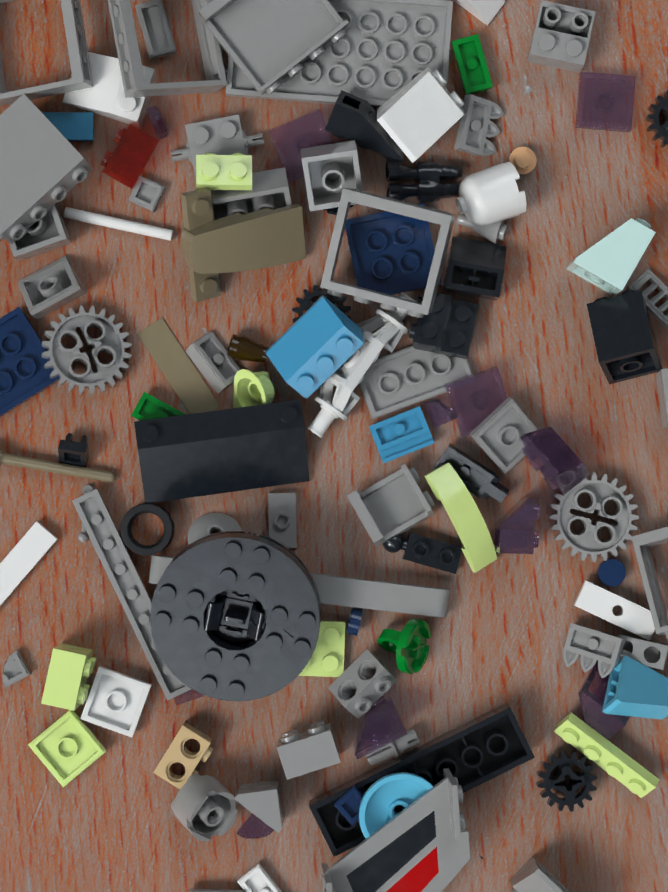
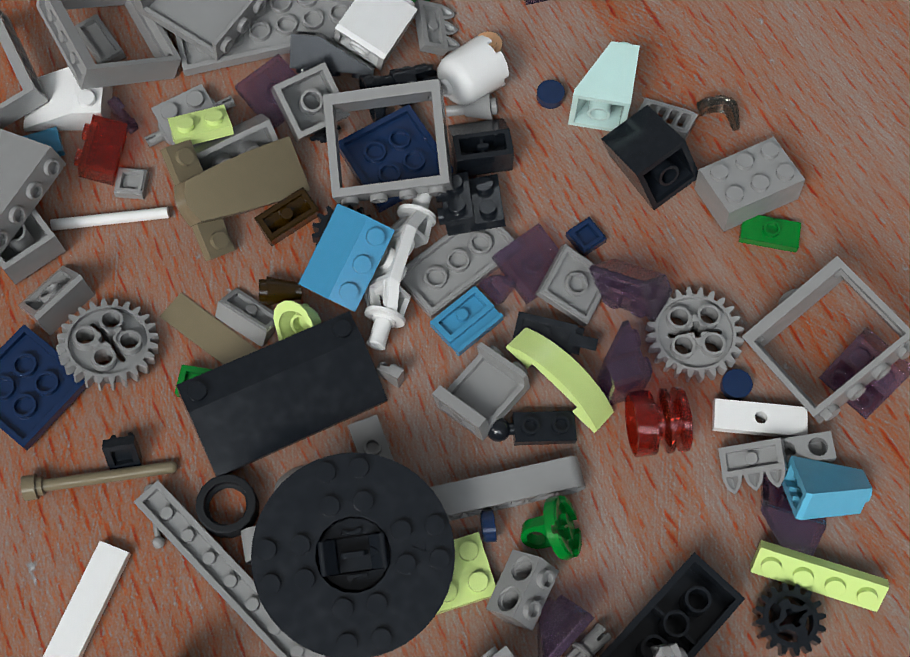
camera: 20 degrees left, 20 degrees down
none -> dark brown slope [254,187,320,246]
none -> light grey tile [376,361,405,388]
none -> dark blue tile [536,80,565,109]
none -> dark blue tile [565,217,607,256]
none -> clear red wheel [625,386,693,457]

